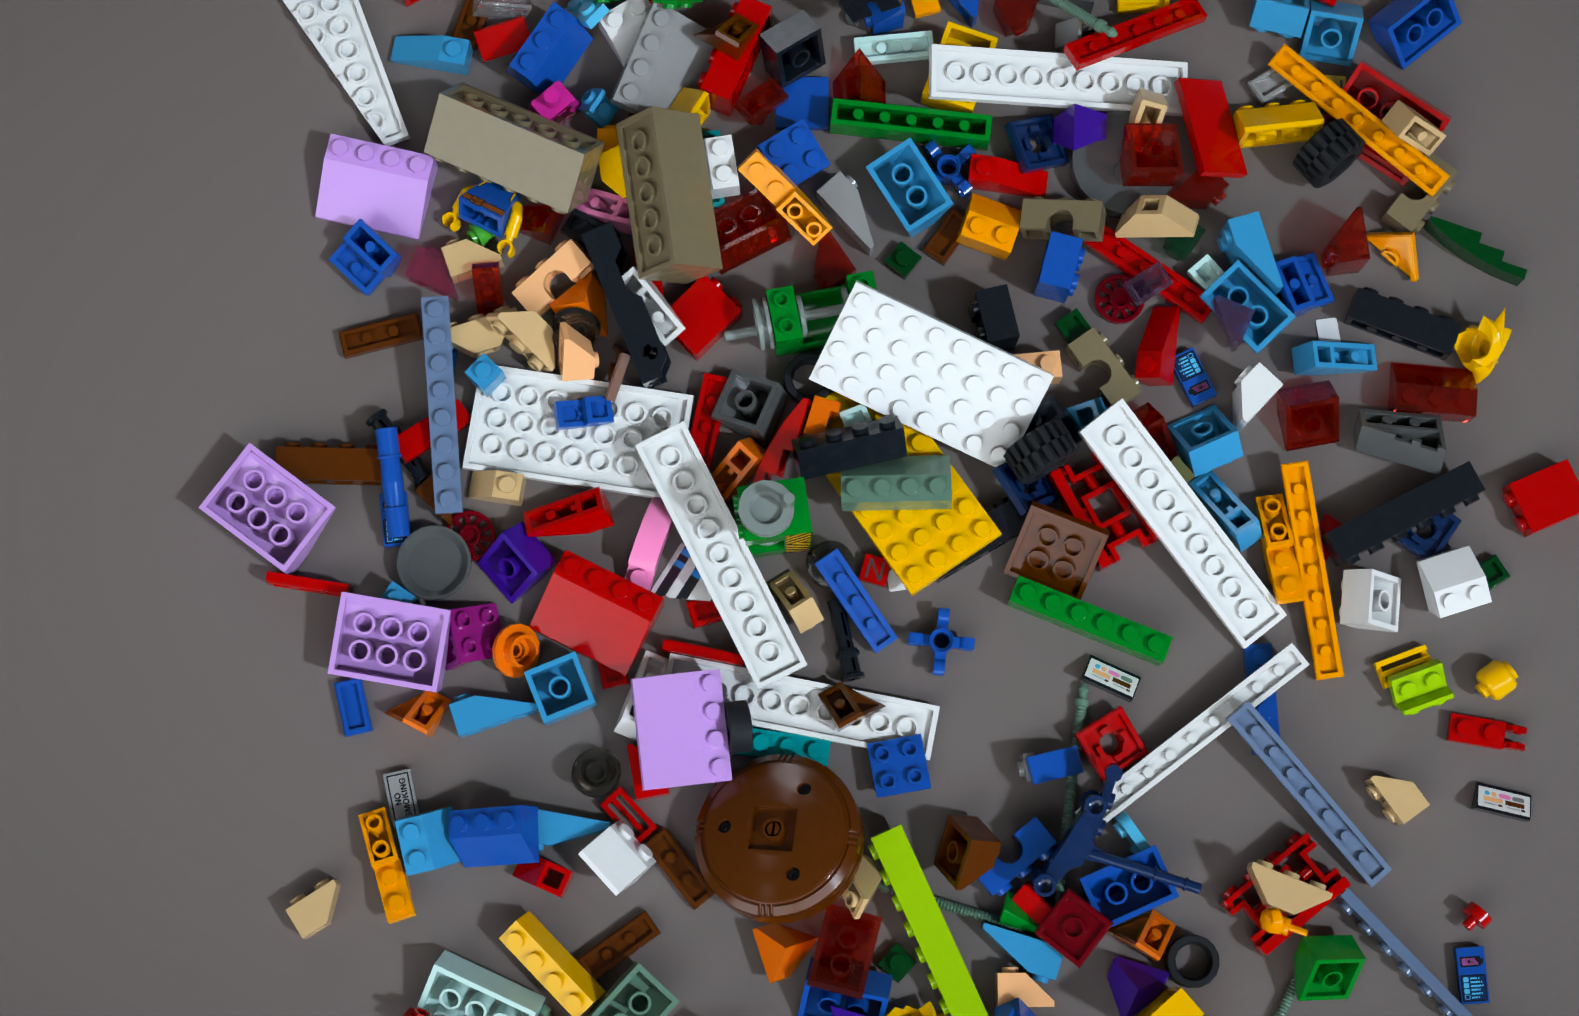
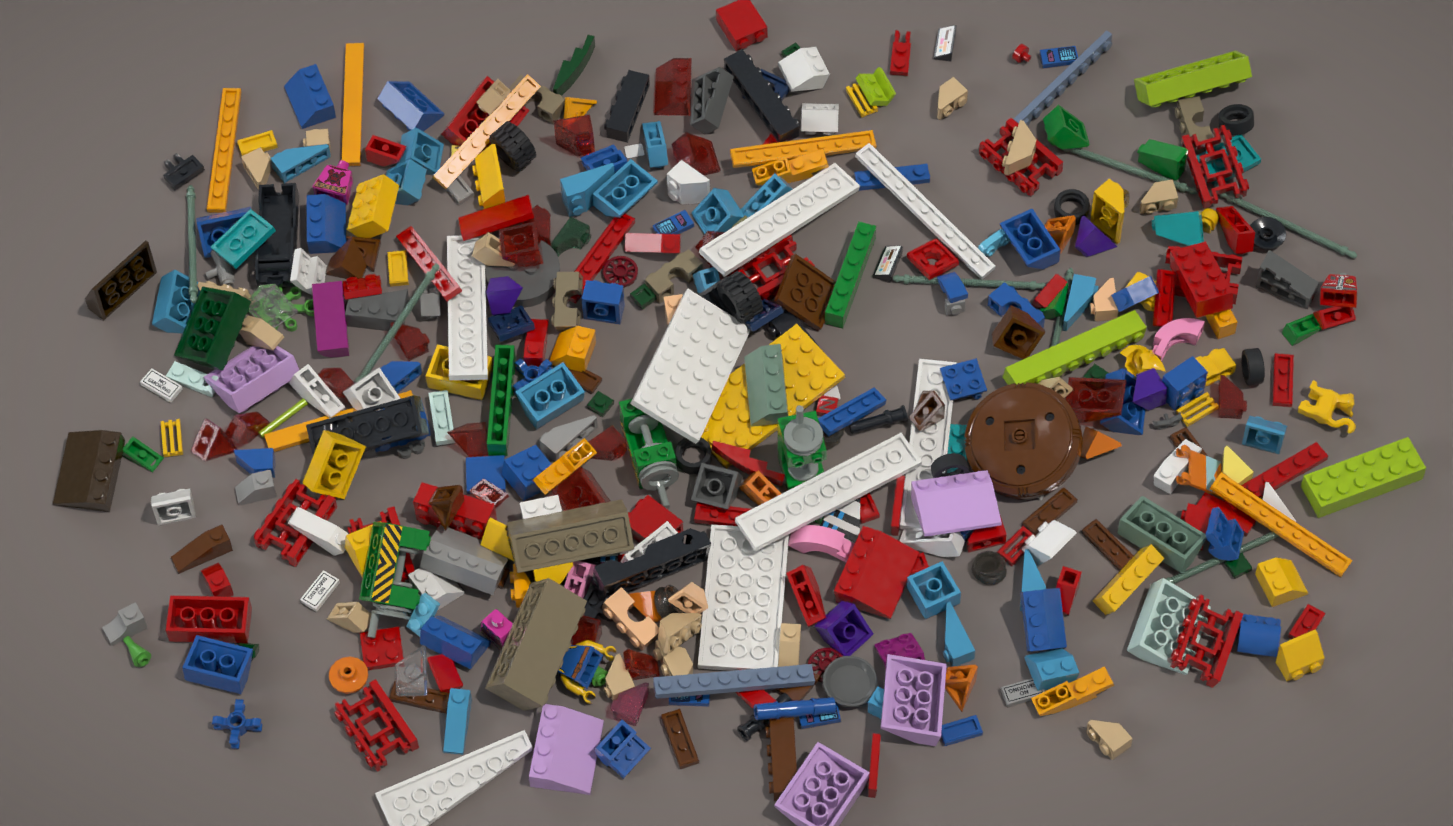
camera: 90 degrees left, 20 degrees down
dark azure brick [465,353,506,397] -> none
orange piece [492,623,540,678] -> none
blue slope [553,396,614,430] -> none
dark azure bracket [578,88,619,128] -> none
reddish brown tile [604,343,631,402] -> none
black brick [759,10,826,89] -> none
tan slope [769,570,824,634] -> none
black brick [791,416,907,480] -> none
orange leg [804,395,842,435] -> none
light aqua plate [839,404,872,428] -> none
blue pin [907,608,975,676] -> none
black brick [968,284,1020,351] -> none
dark blue piece [1031,763,1202,897] -> none
dark red tile [1034,888,1114,968] -> none
tan slope [1115,195,1199,238] -> none
clear purple slope [1122,261,1174,307] -> none
light aqua plate [1186,254,1225,292] -> none
clear purple slope [1211,295,1255,352] -> none
sand blue plate [1226,700,1392,887] -> none
light orange piece [1259,908,1309,937] -> none
yellow hair [1454,308,1512,384] -> none
yellow head [1475,660,1518,701] -> none

